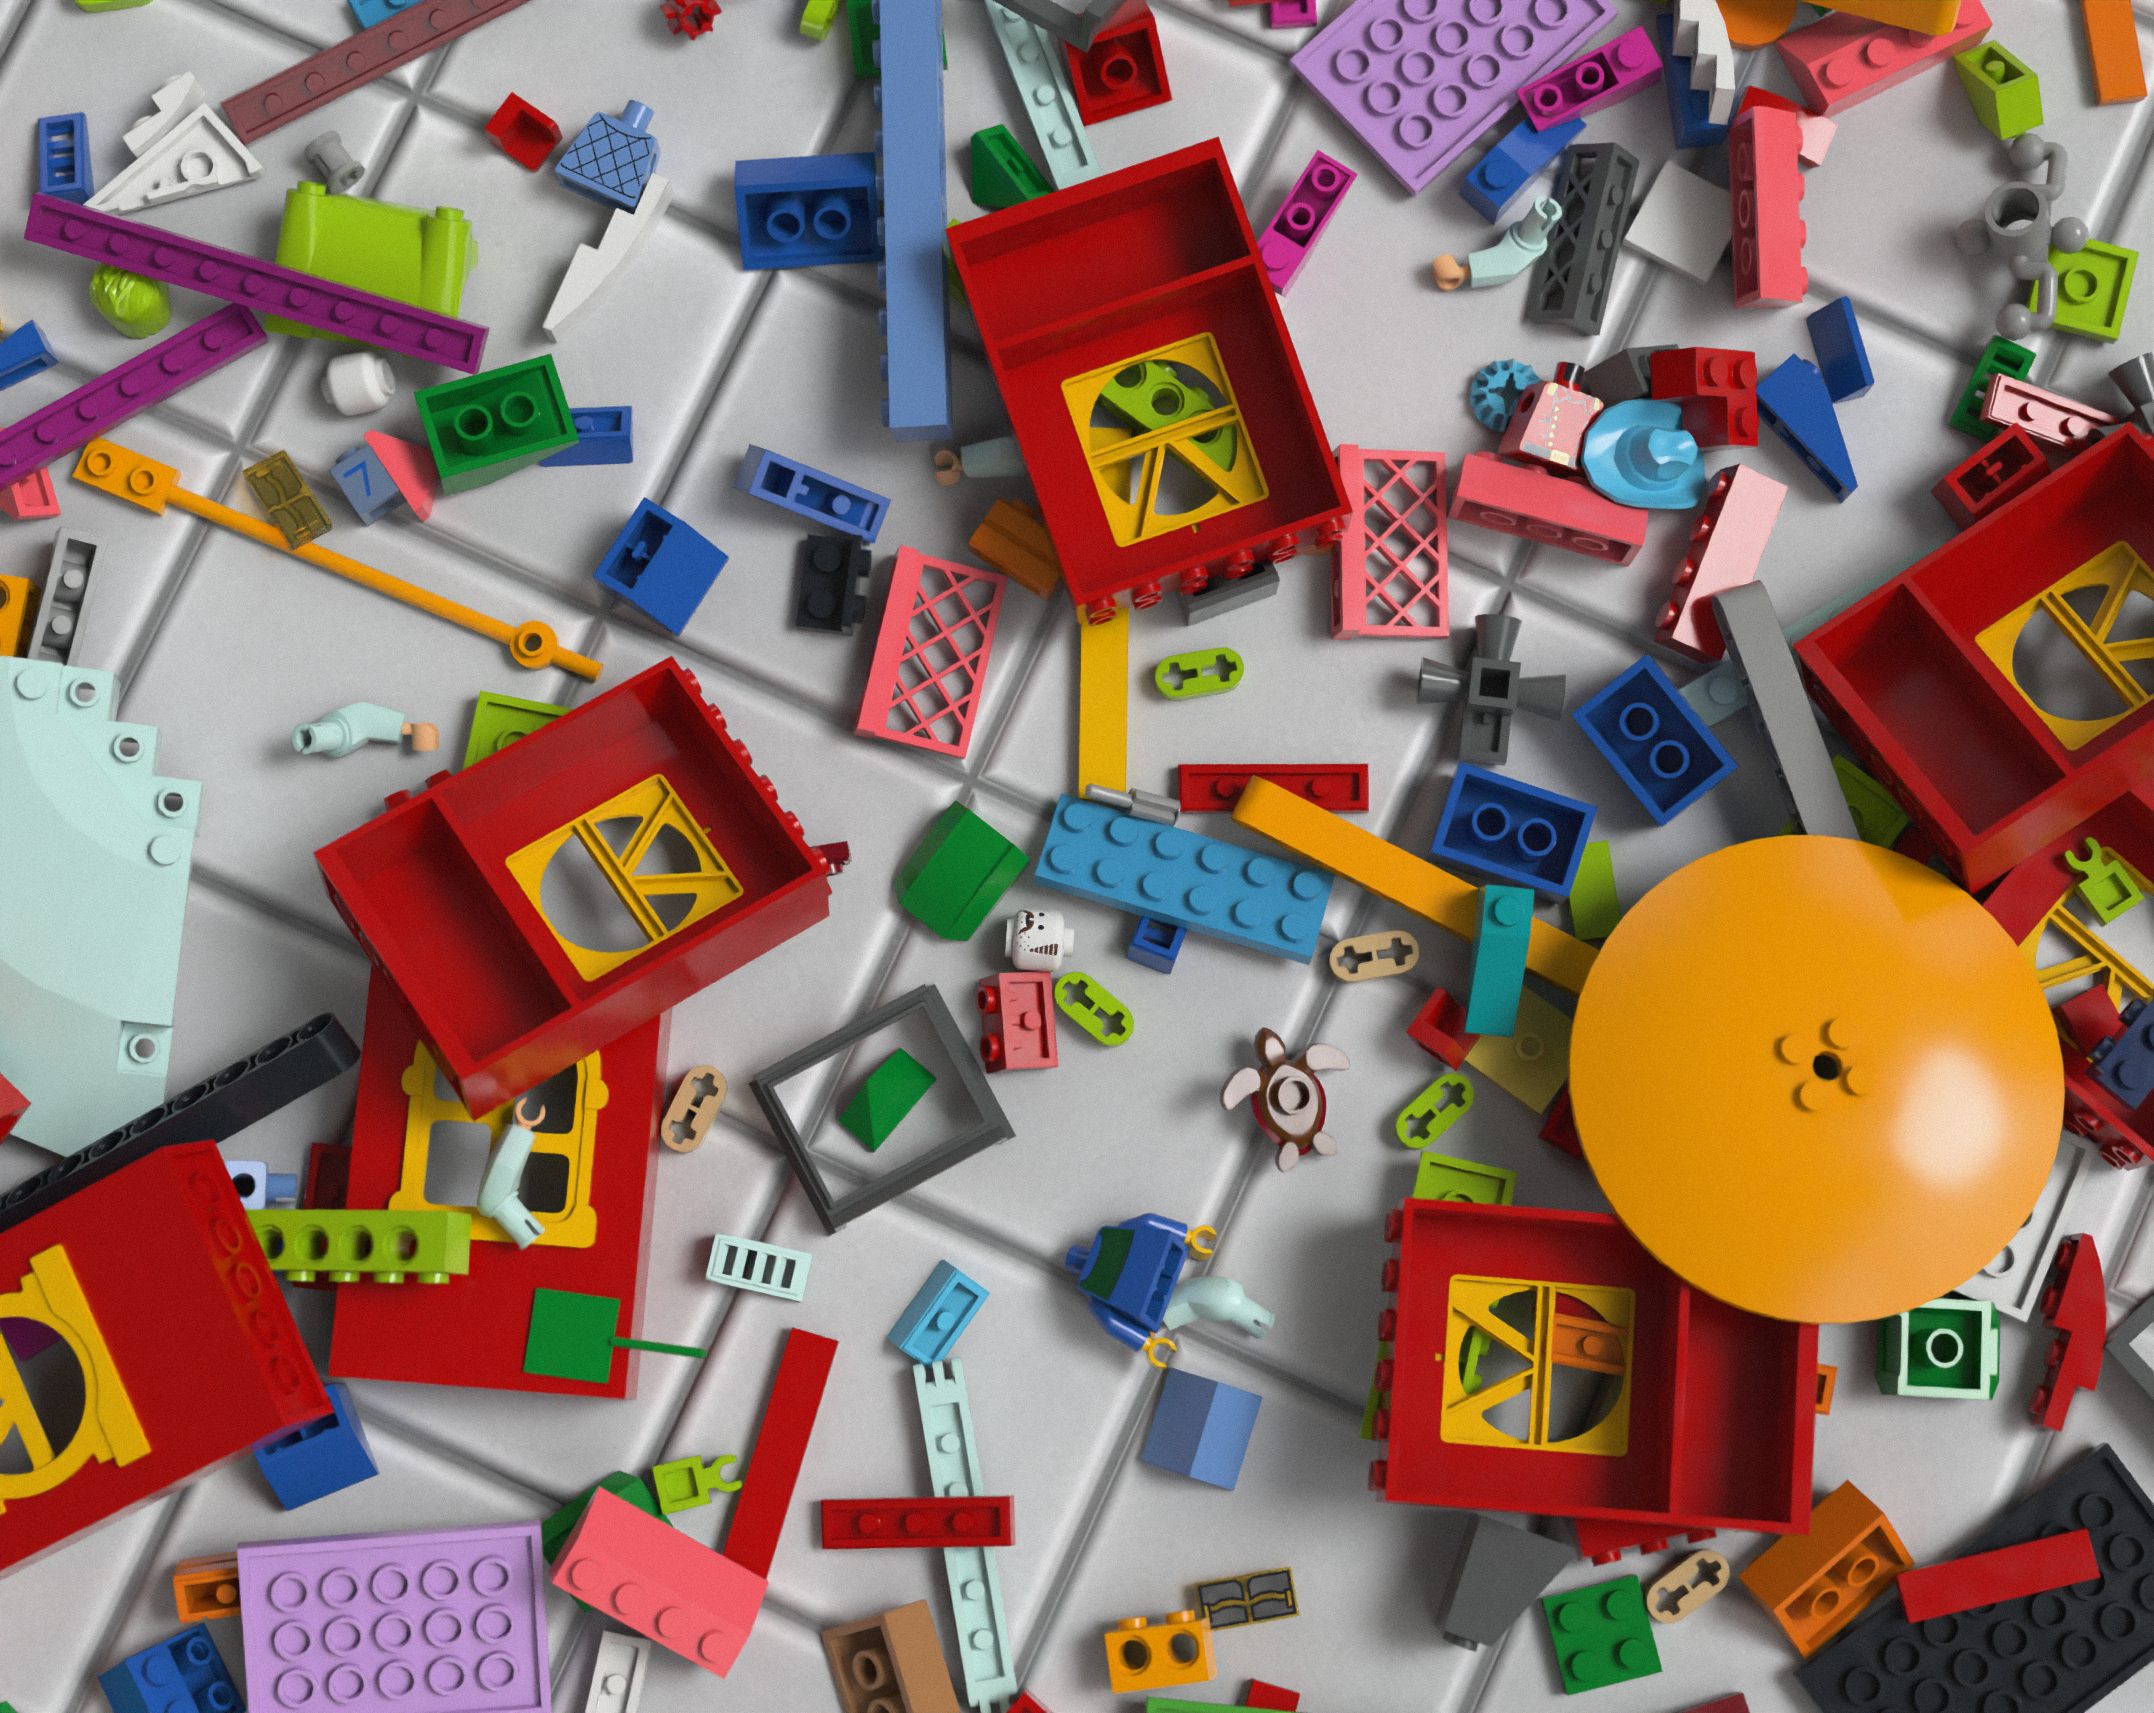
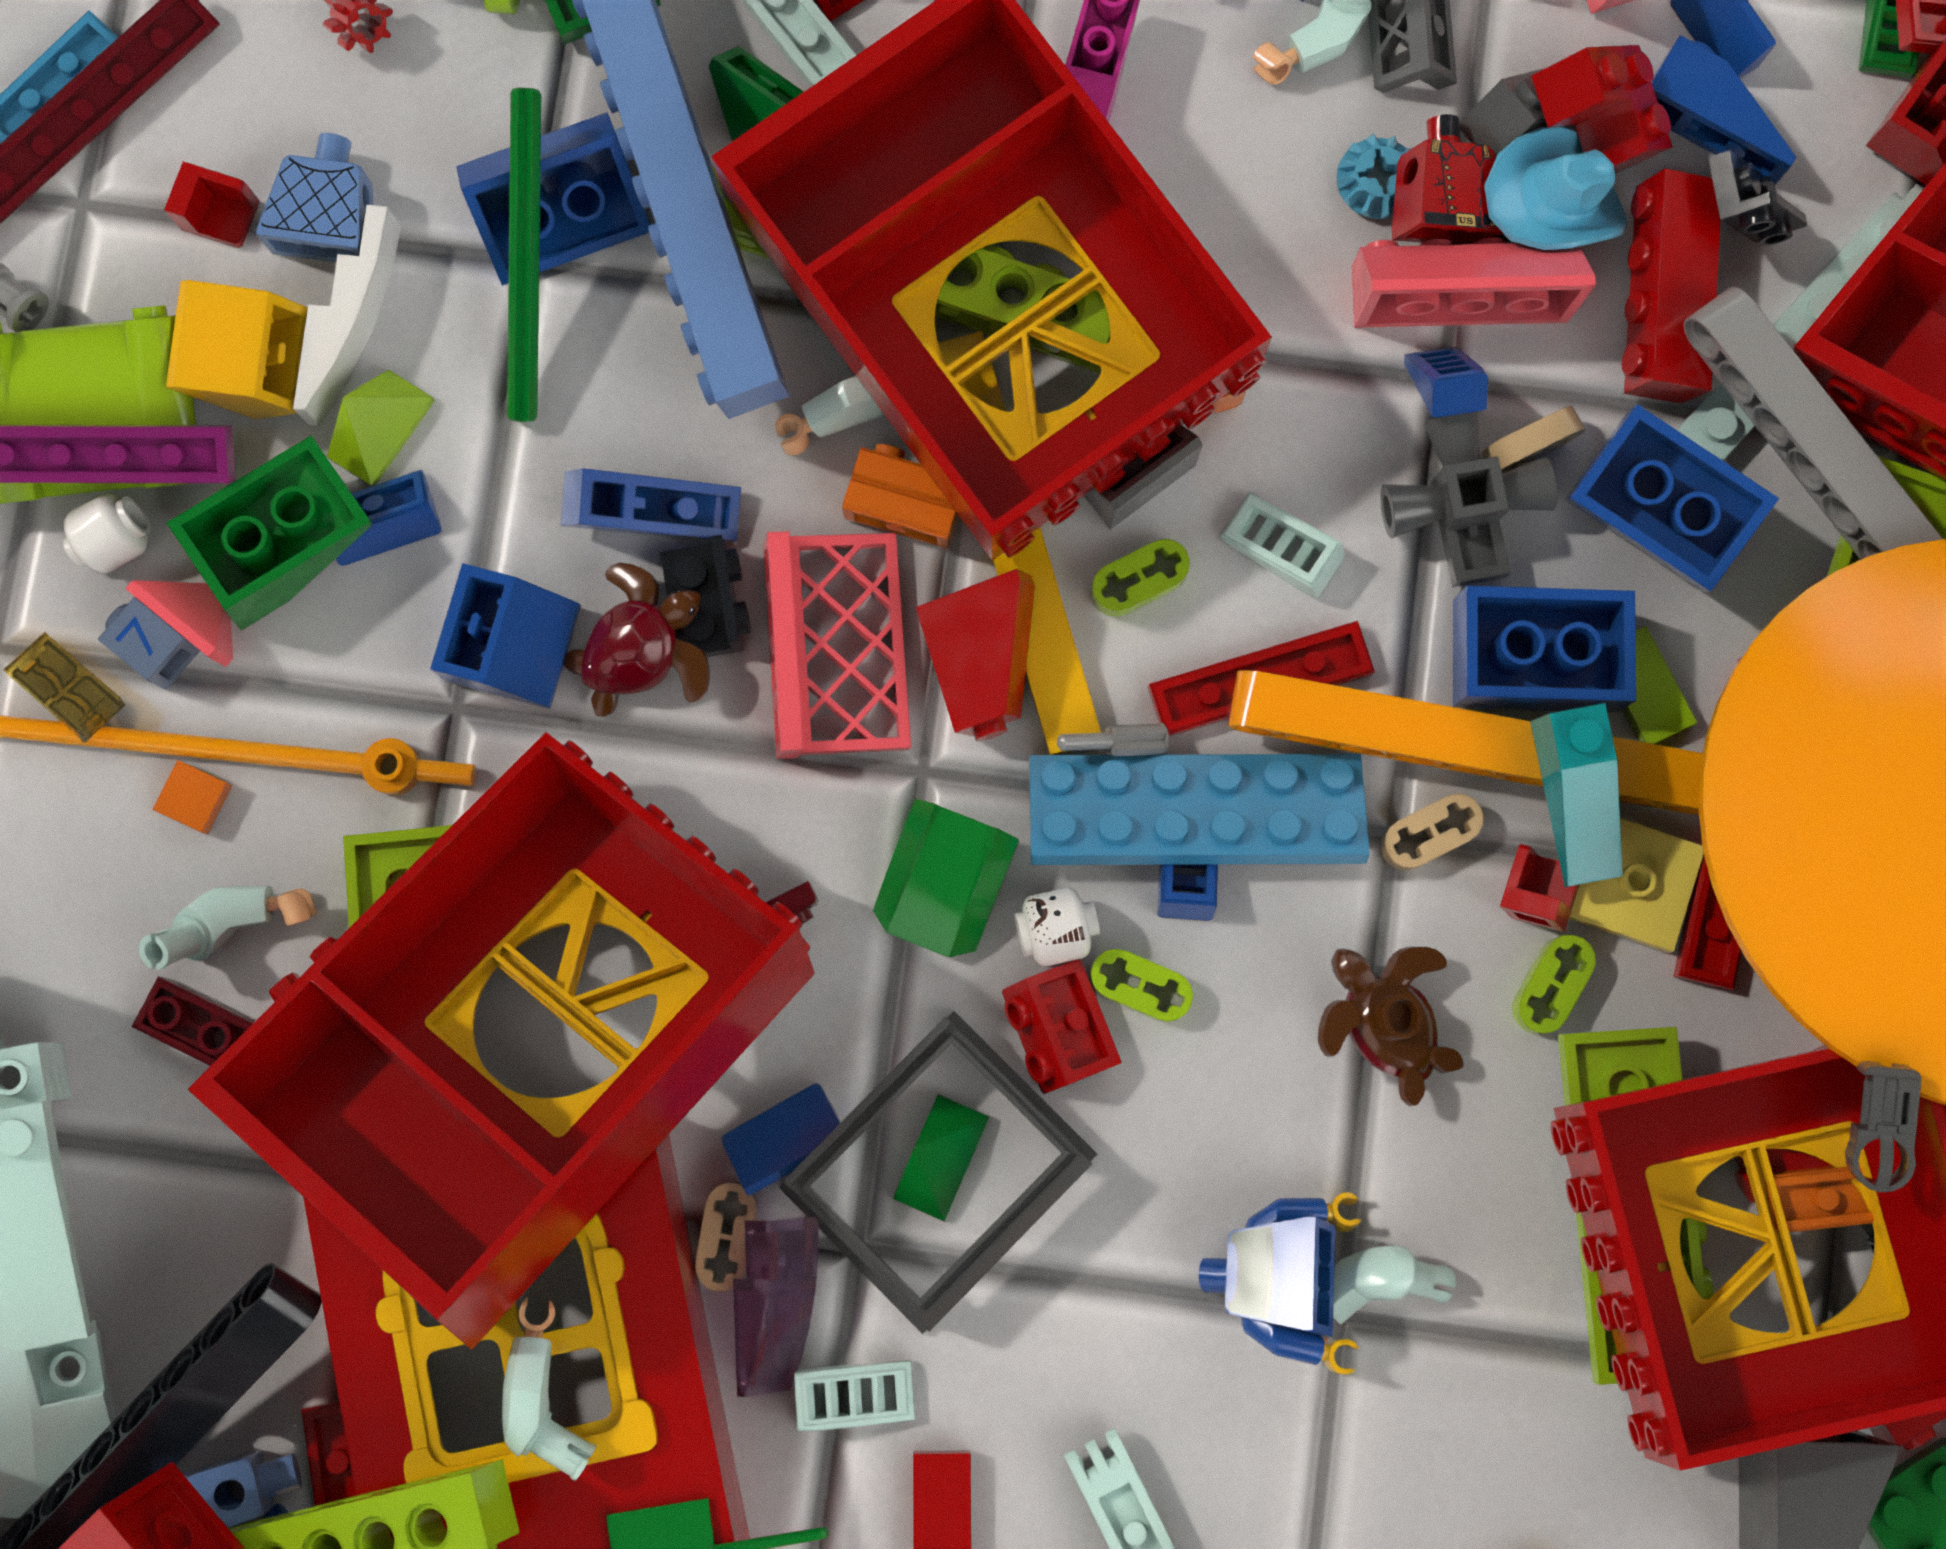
camera: 15 degrees left, 0 degrees up
medium azure slope [887,1260,990,1371] -> none
medium blue slope [1141,1367,1263,1491] -> none
coral fence [1330,444,1449,640] -> none
none -> dark red tile [131,976,254,1066]
none -> orange tile [152,760,233,835]
none -> yellow slope [166,280,308,420]
none -> lime slope [327,369,435,486]
none -> green axle [507,87,542,422]
none -> animal [564,563,710,717]
none -> blue slope [721,1083,841,1196]
none -> clear purple slope [733,1216,818,1397]
none -> red slope [915,569,1035,741]
none -> light aqua slope [1220,492,1345,599]
none -> blue slope [1404,346,1488,418]
none -> tan beam [1481,406,1586,473]
none -> black bracket [1708,150,1808,245]
none -> dark grey piece [1845,1061,1921,1192]

